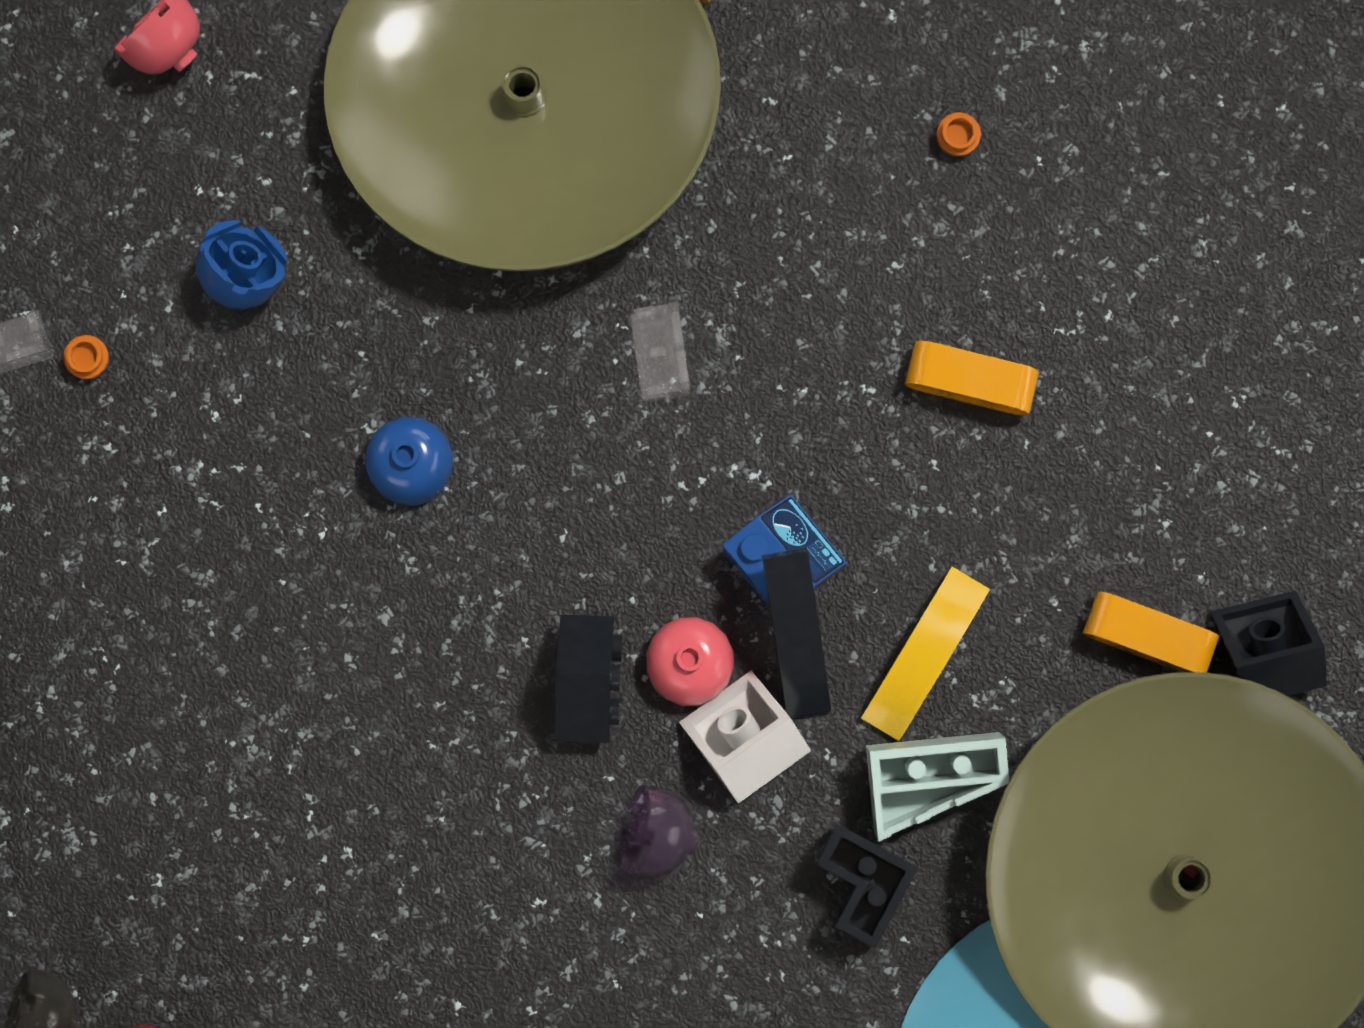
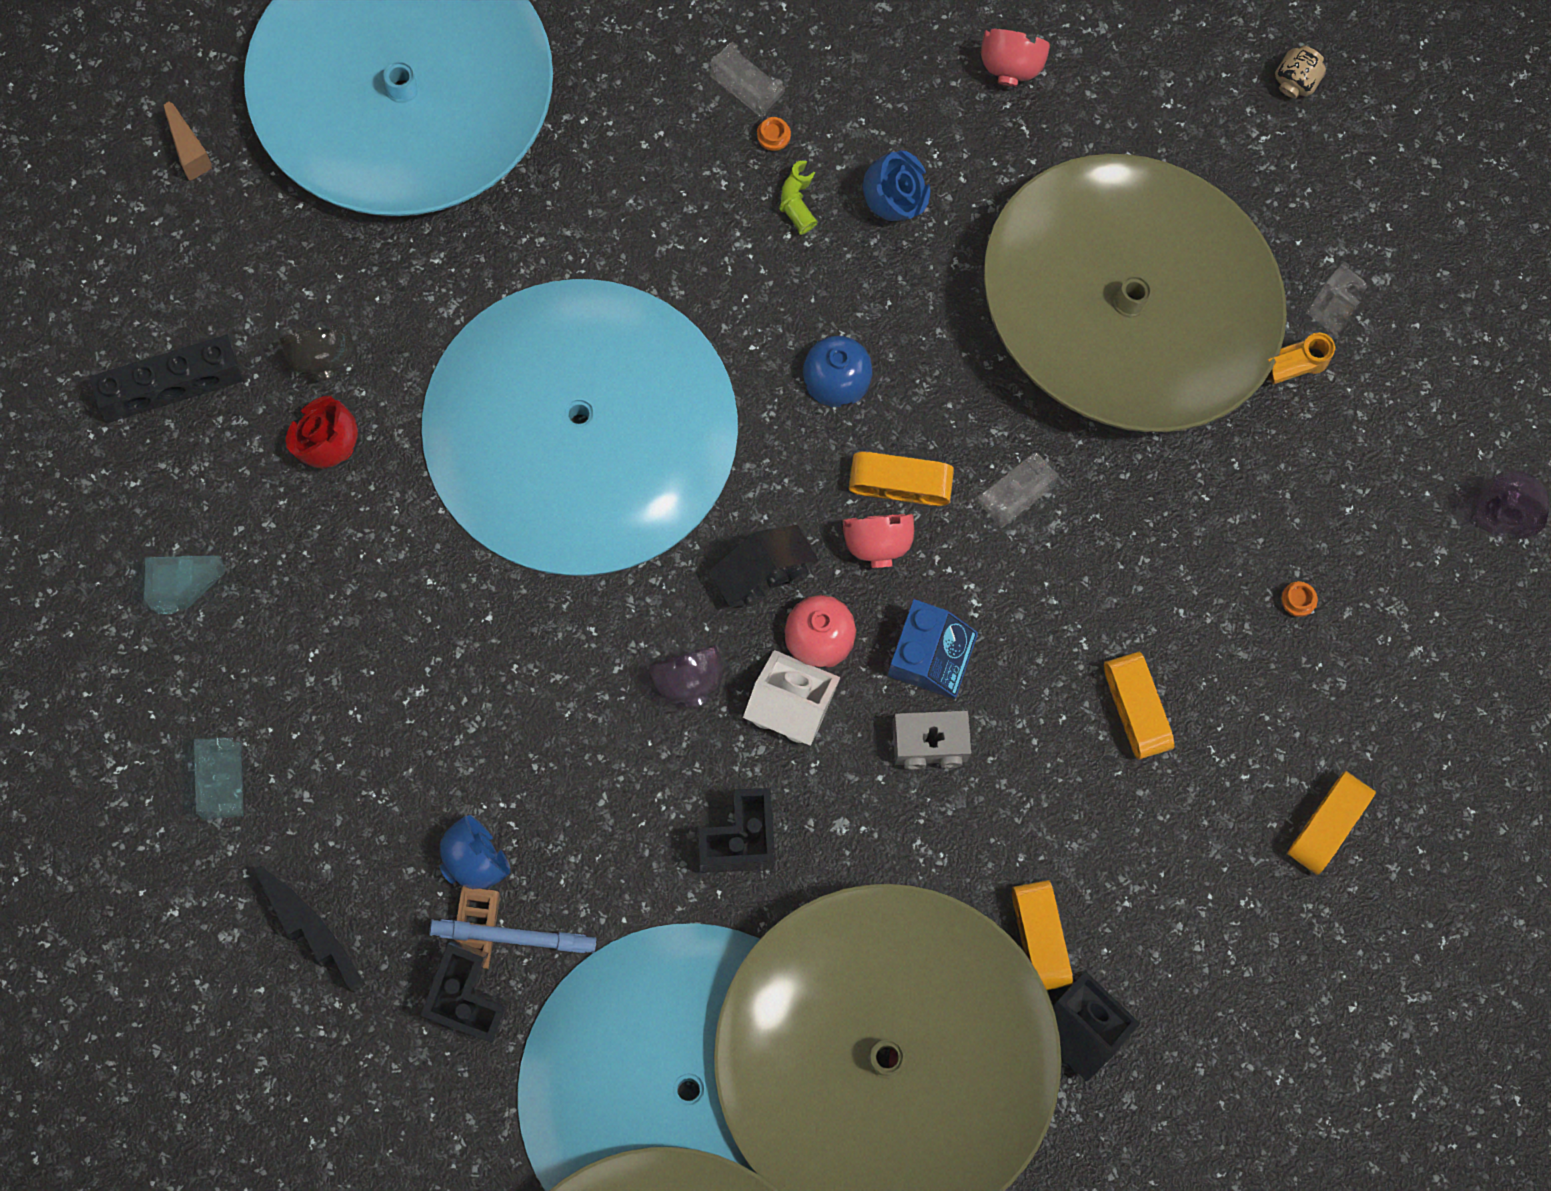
camera: 50 degrees right, 10 degrees down
black slope [761,548,831,718] -> none
yellow slope [860,567,990,742] -> none
light aqua wedge [866,732,1009,842] -> none
none -> medium azure dish [422,279,738,576]
none -> lime piece [779,161,818,235]
none -> coral cylinder [843,514,914,568]
none -> light orange beam [849,452,954,506]
none -> light grey brick [892,711,971,770]
none -> light orange beam [1287,770,1376,876]

